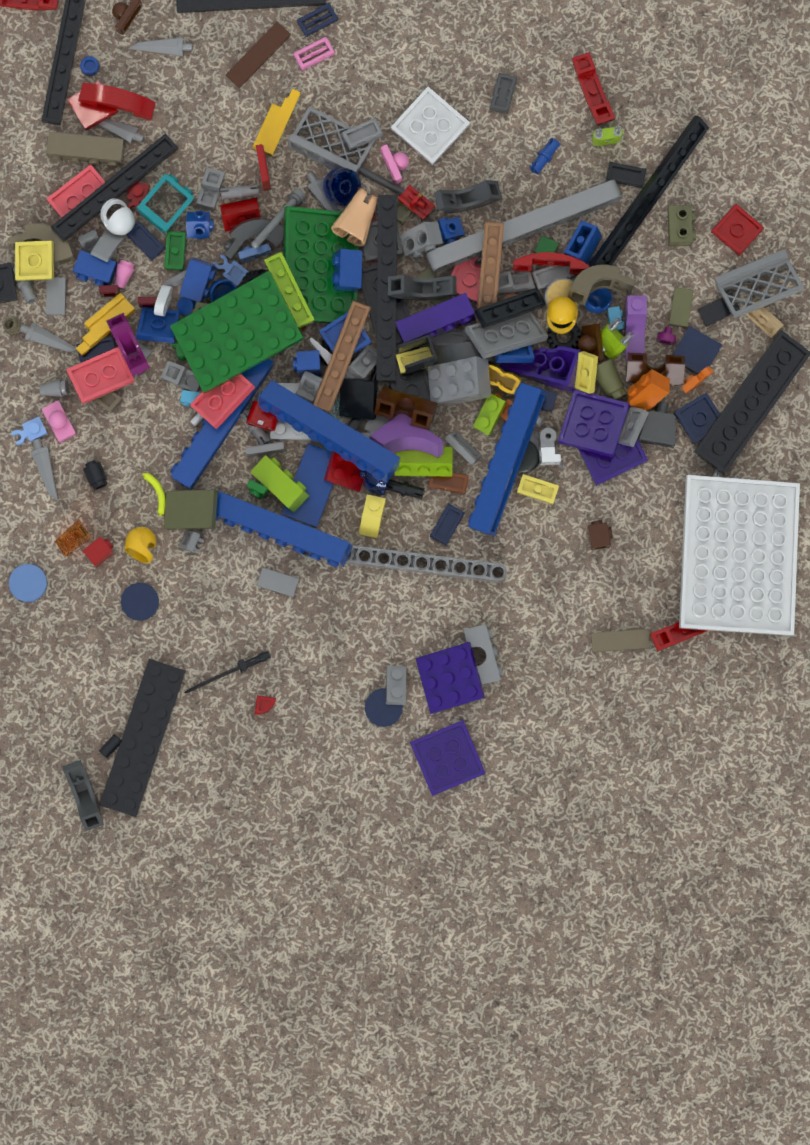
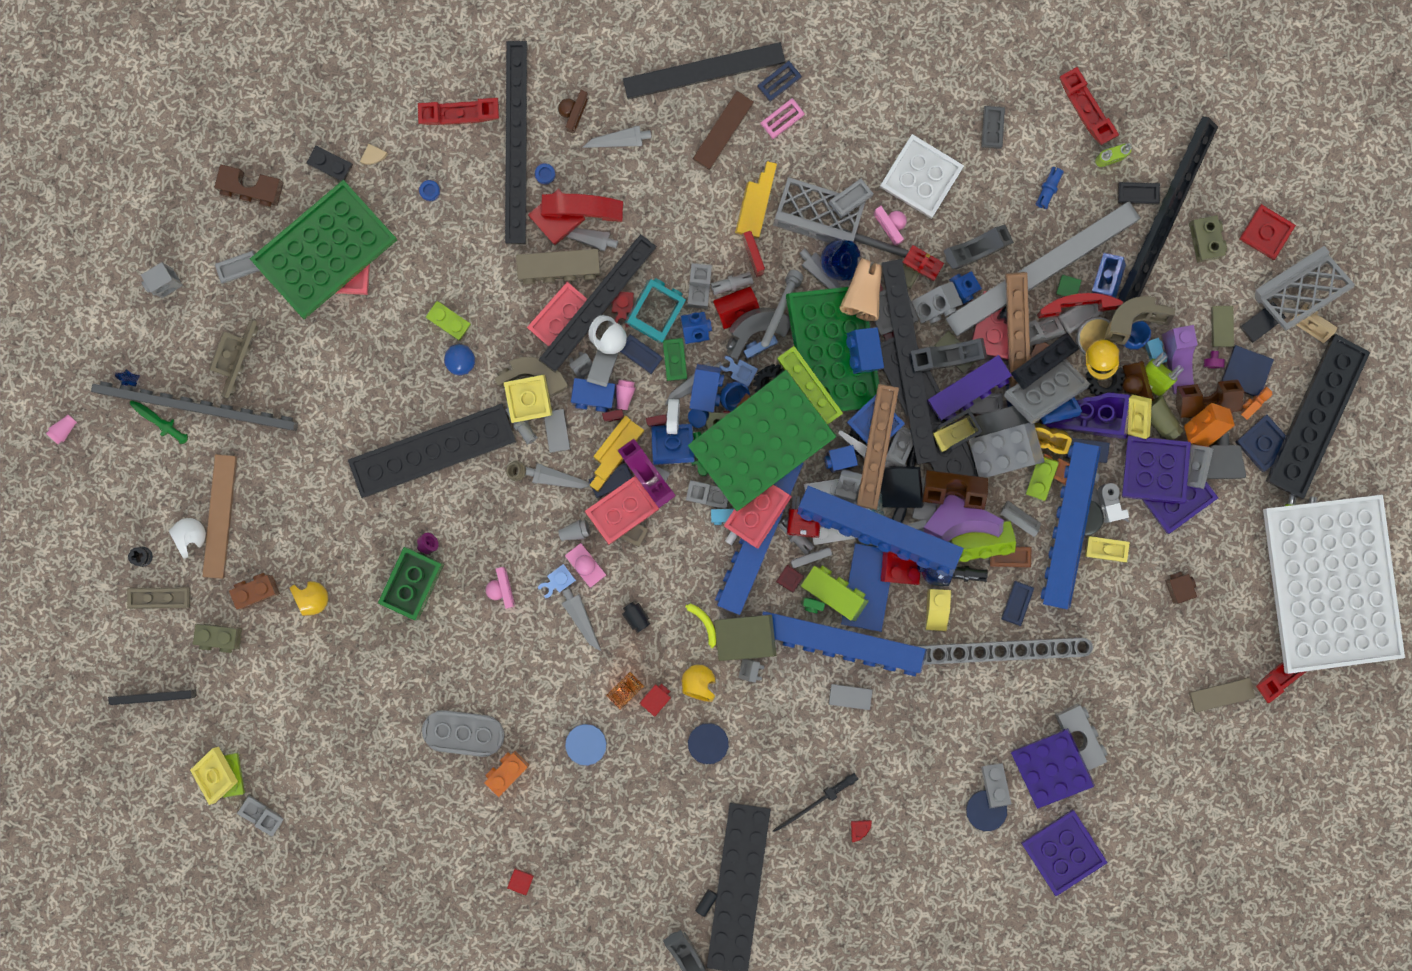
camera: 15 degrees left, 5 degrees up
none -> dark red tile [776,565,804,593]

